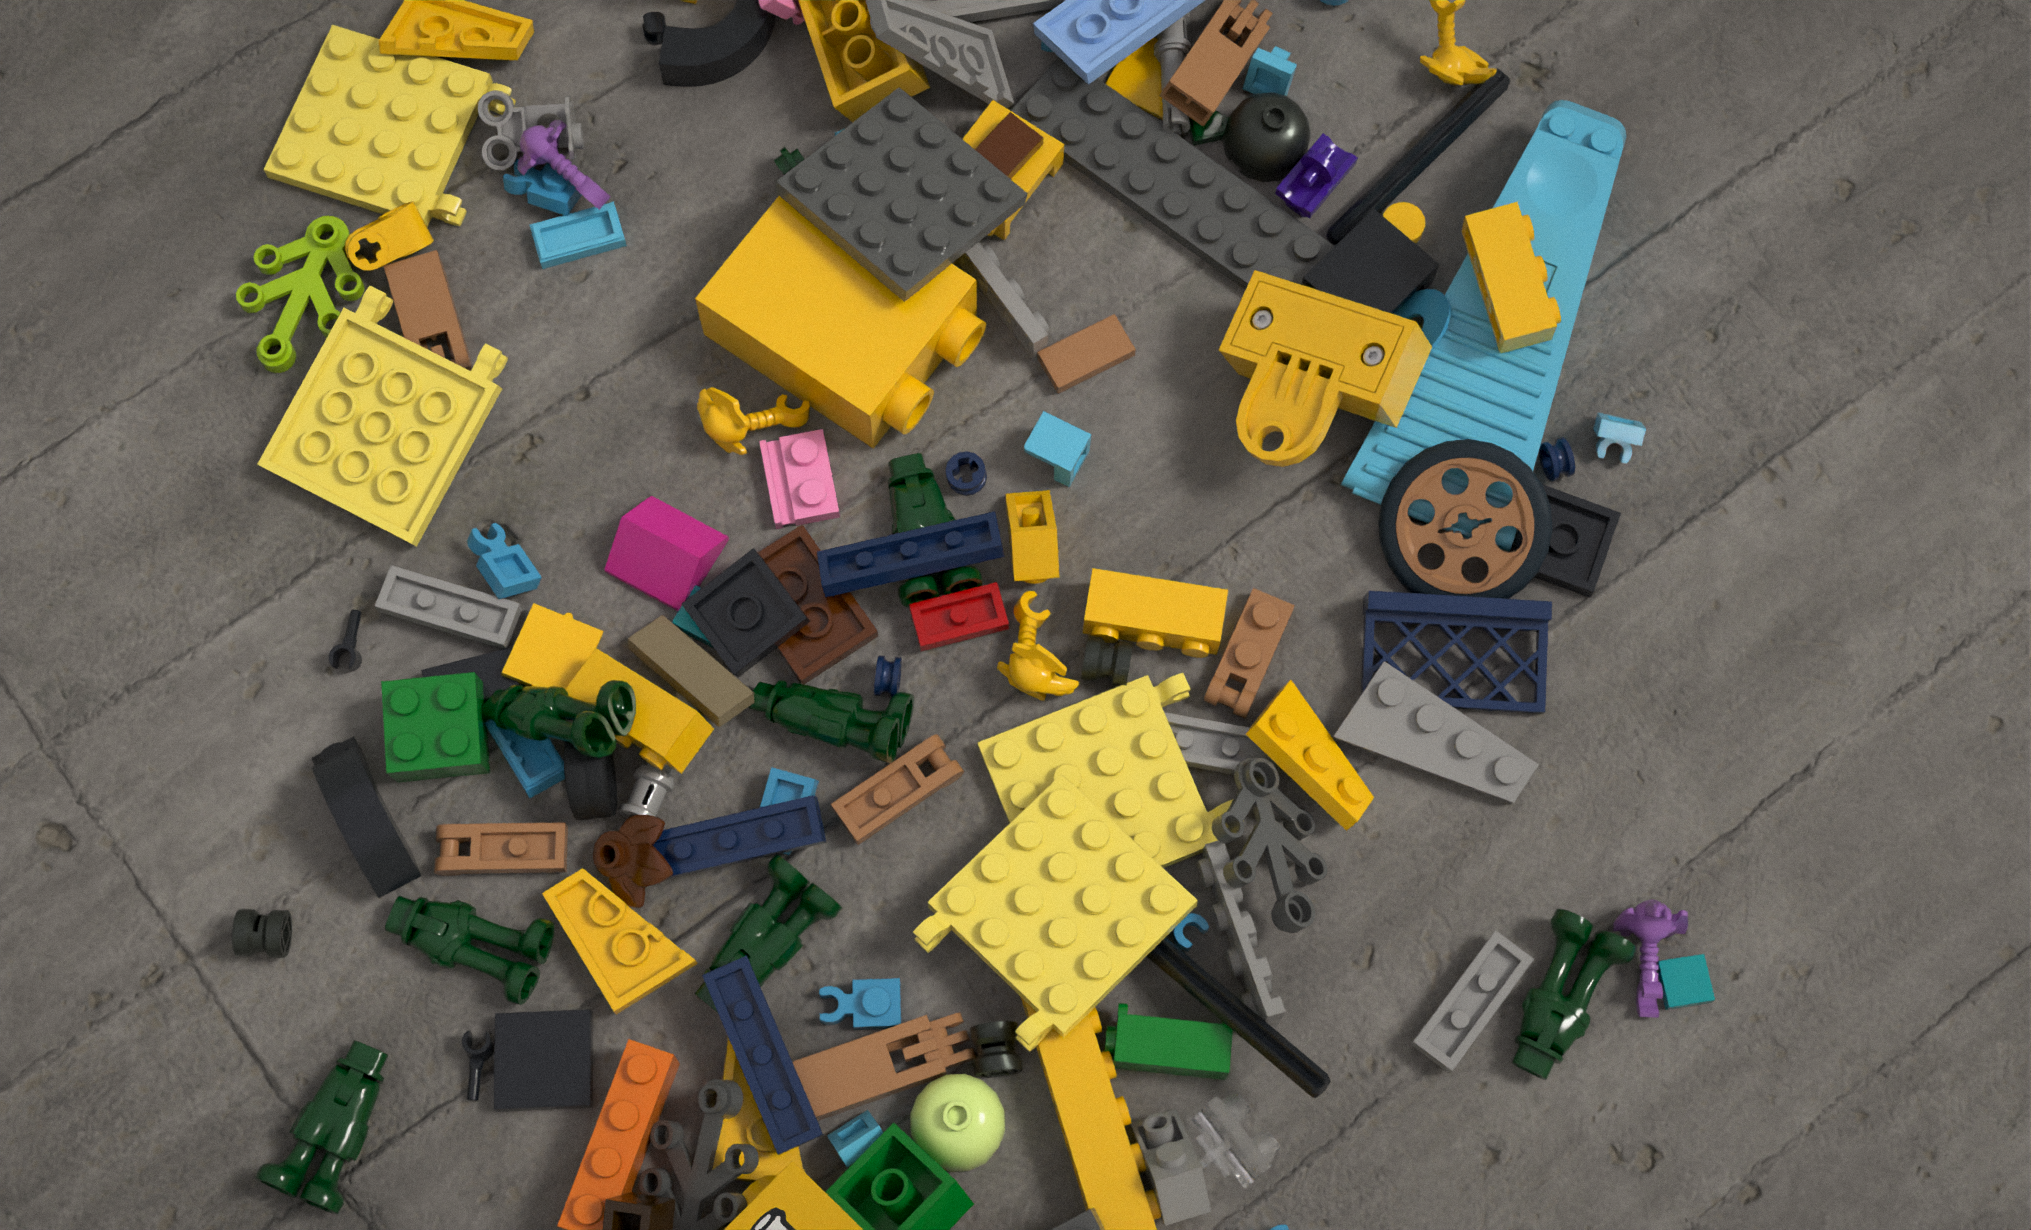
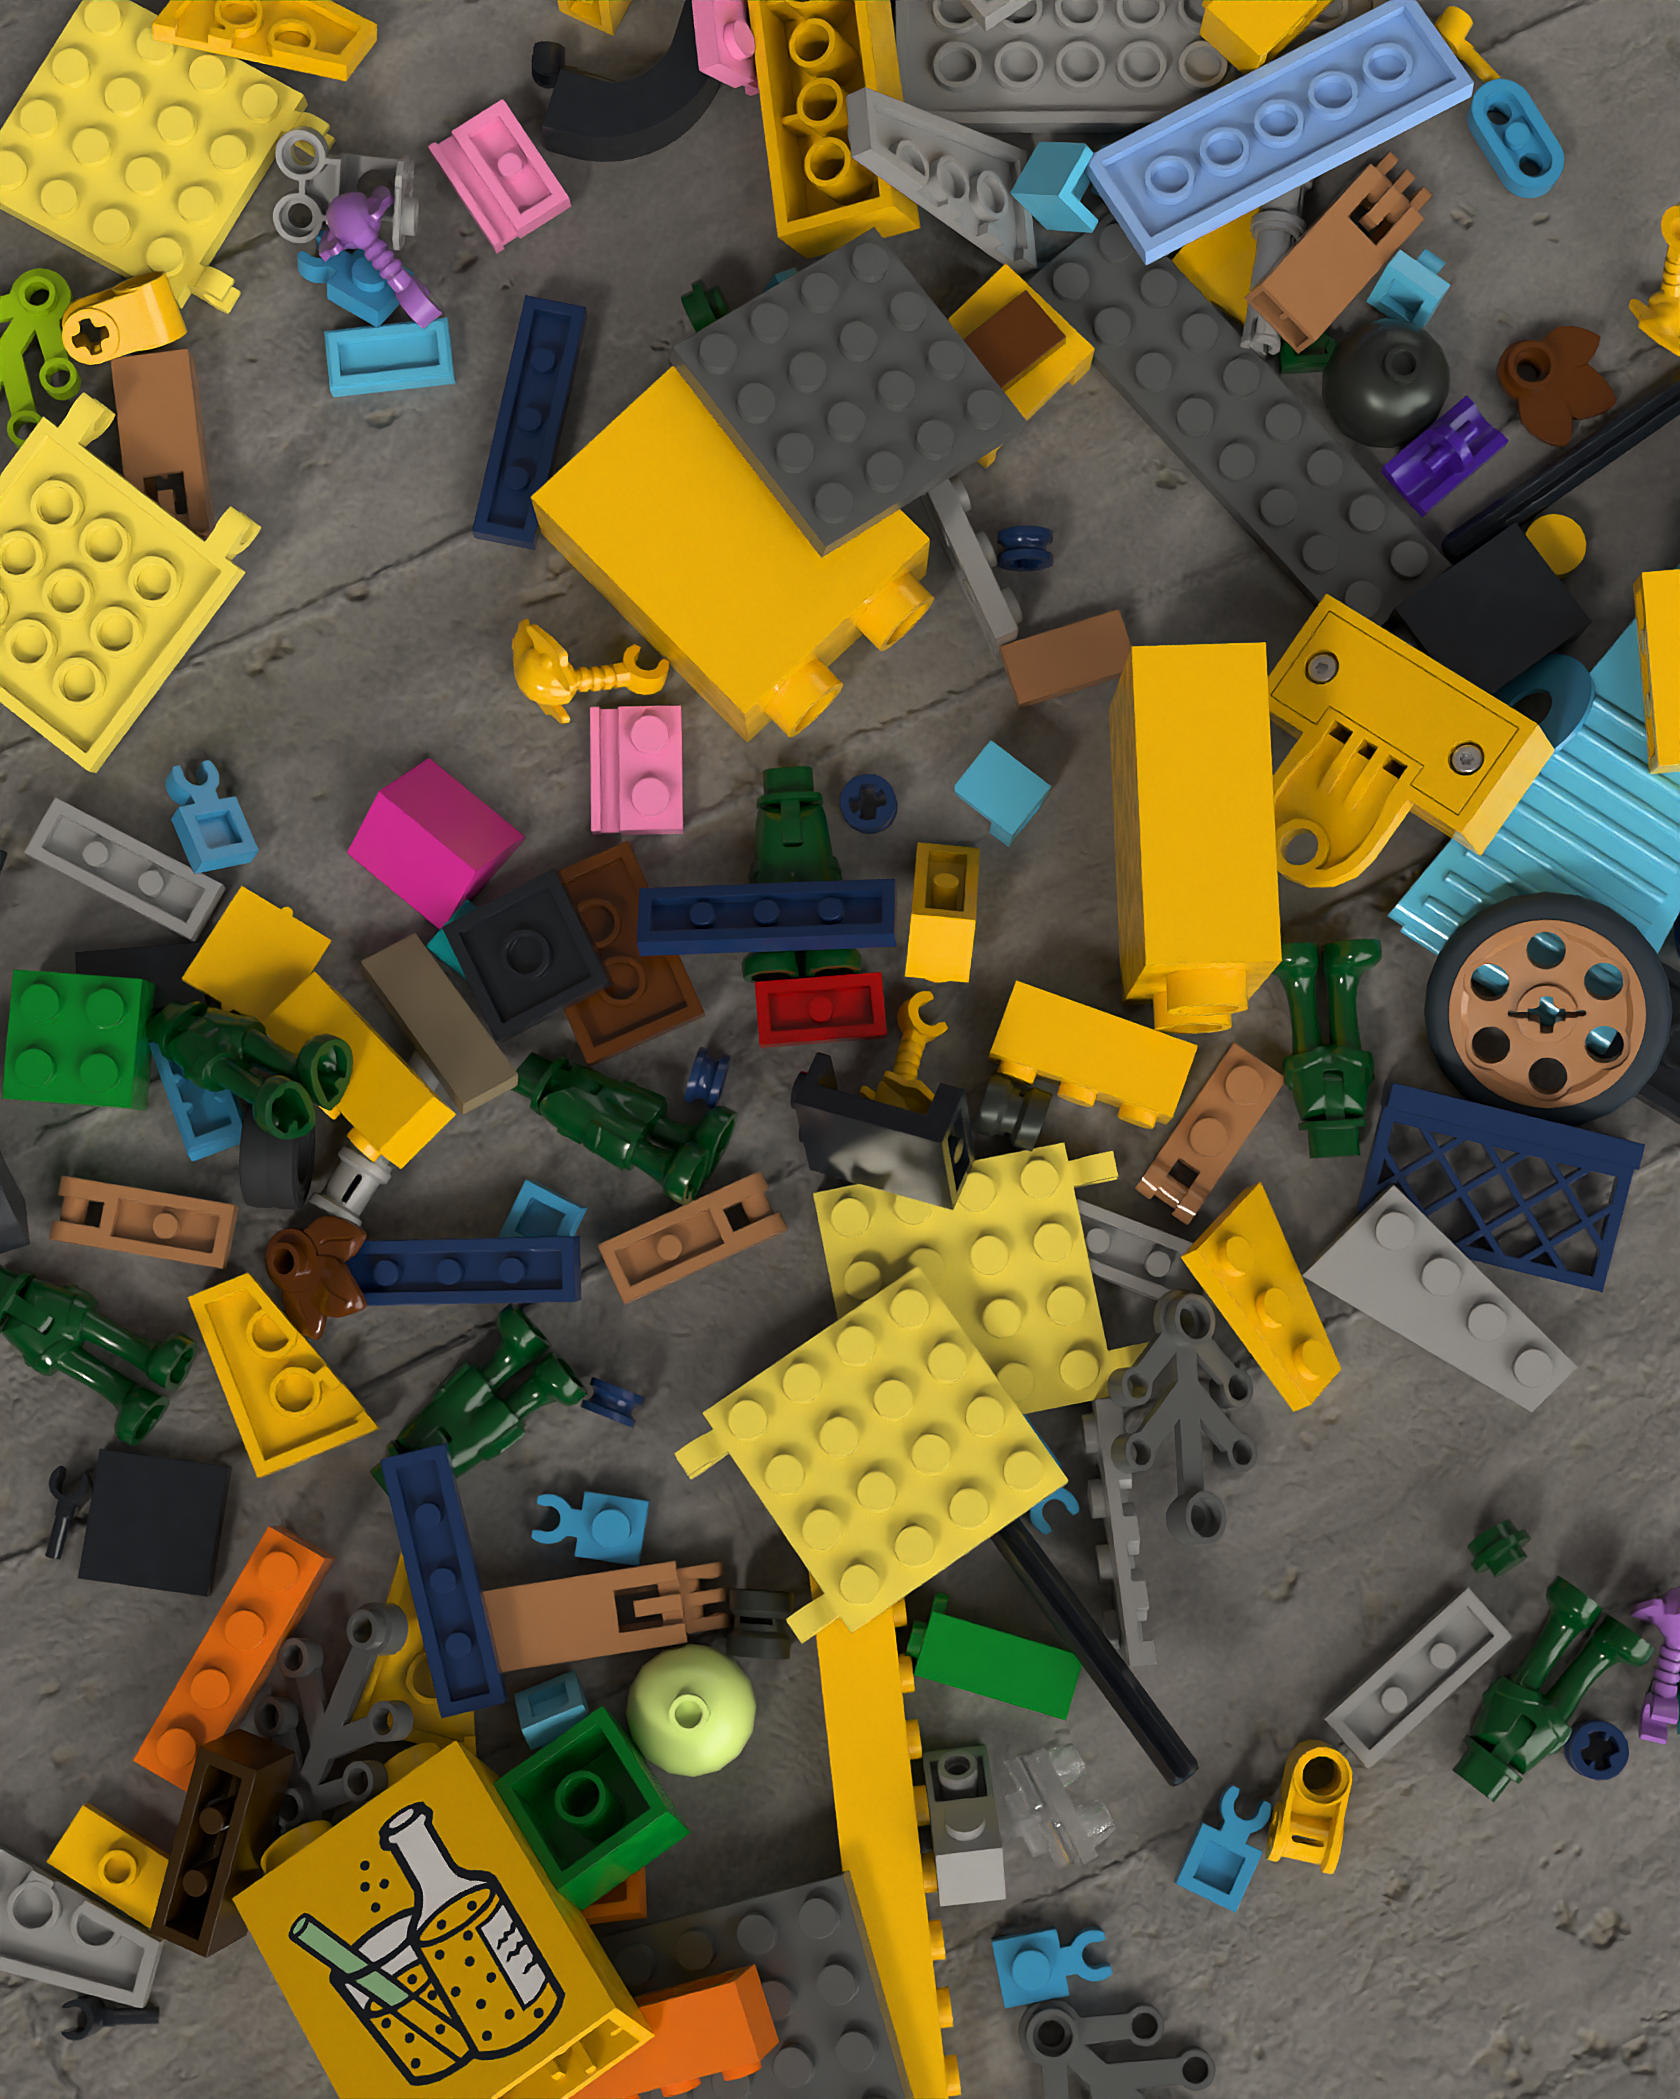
camera: 10 degrees right, 10 degrees up
none -> bright pink plate [428,99,571,254]
none -> dark blue plate [472,295,588,550]
none -> dark blue bush [580,1377,645,1428]
none -> black panel [790,1052,976,1210]
none -> dark blue bush [997,526,1054,572]
none -> medium azure panel [1010,141,1099,233]
none -> yellow brick [1109,642,1282,1034]
none -> dark azure plate [1173,1784,1271,1913]
none -> yellow piece [1265,1739,1352,1875]
none -> dark green piece [1271,939,1382,1159]
none -> dark green plate [1467,1519,1531,1577]
none -> reddish brown plate [1496,326,1617,447]
none -> dark blue bush [1563,1719,1629,1781]

